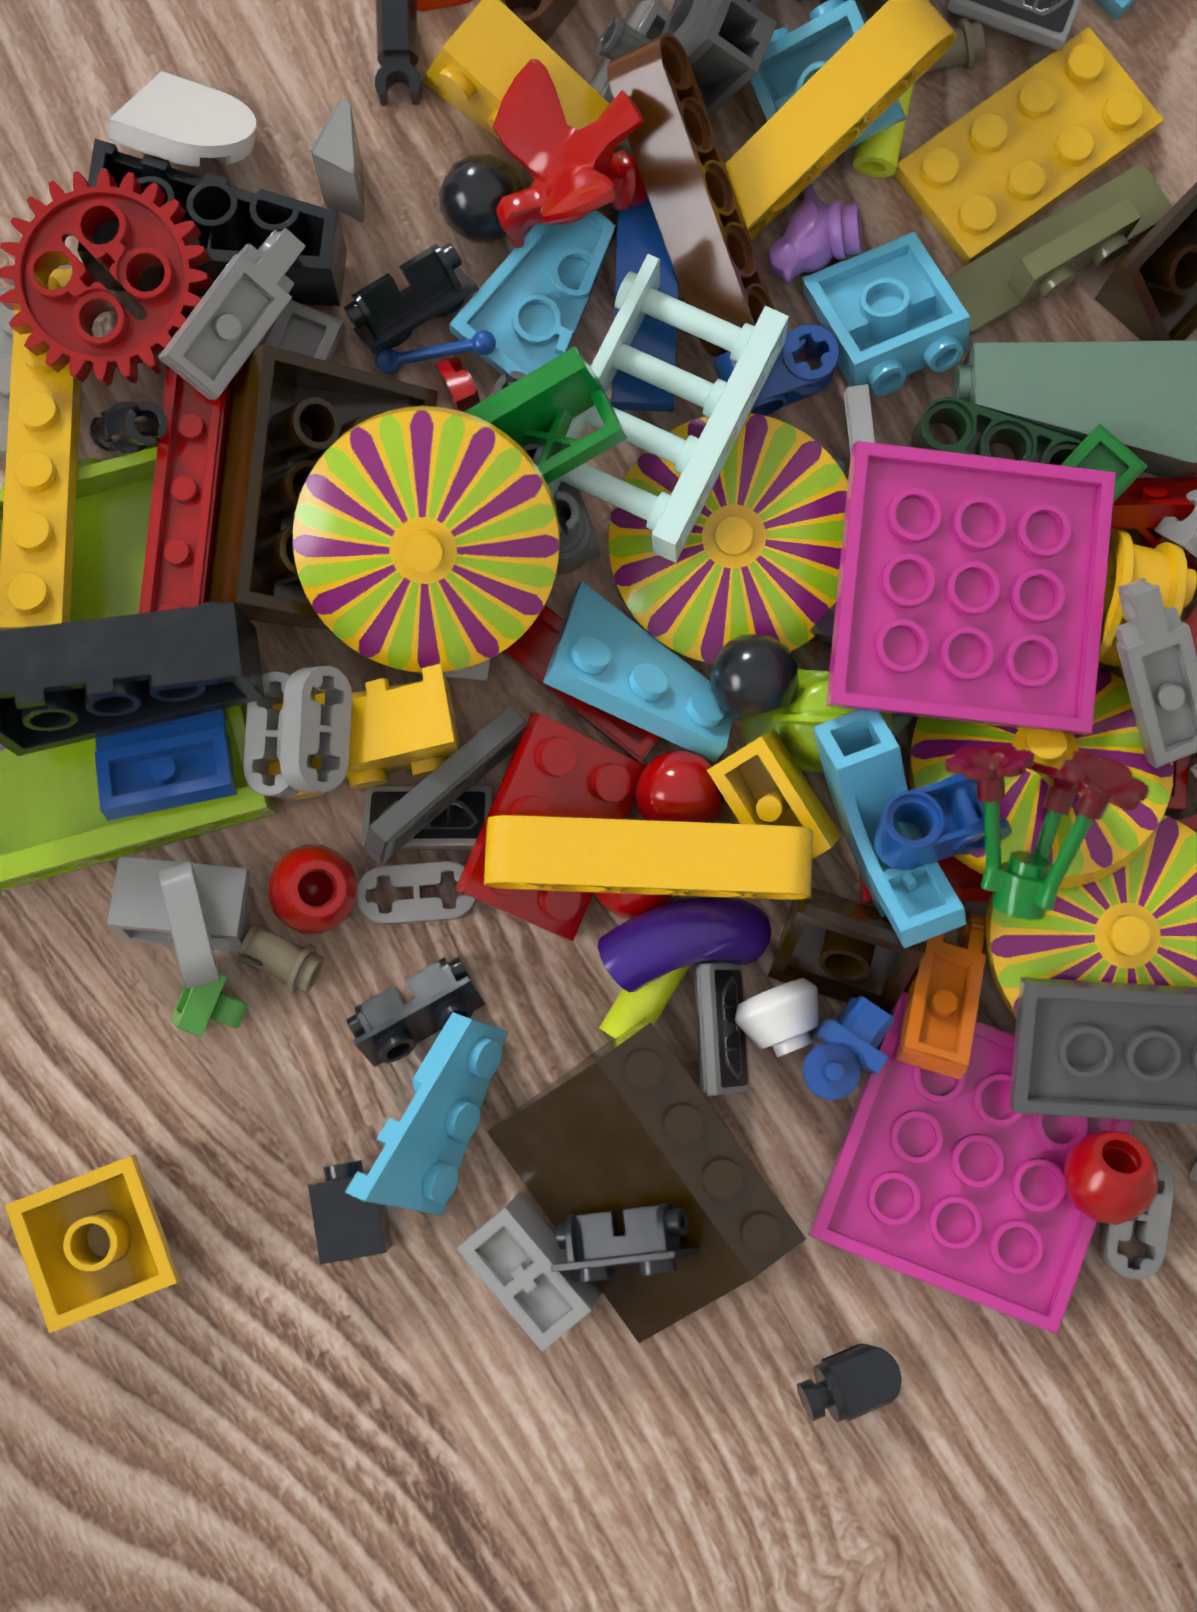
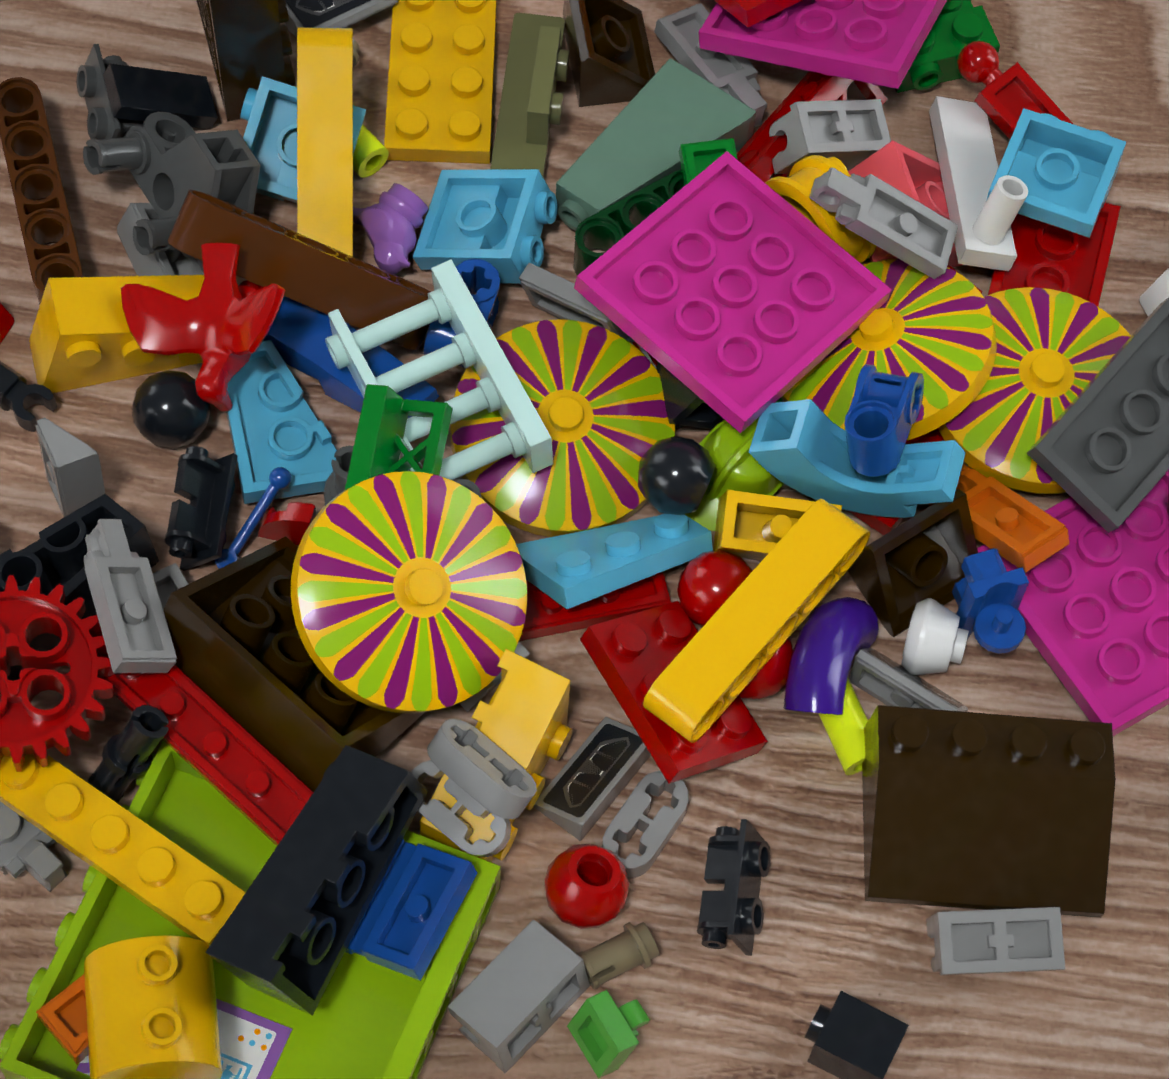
camera: 55 degrees left, 20 degrees down
light grey beam [158,861,221,989] -> none
medium azure wing [345,1012,508,1215] -> none
dark grey tile [363,706,525,864] -> none
hinge [550,1203,700,1282] -> none
plant [945,744,1149,920] -> none

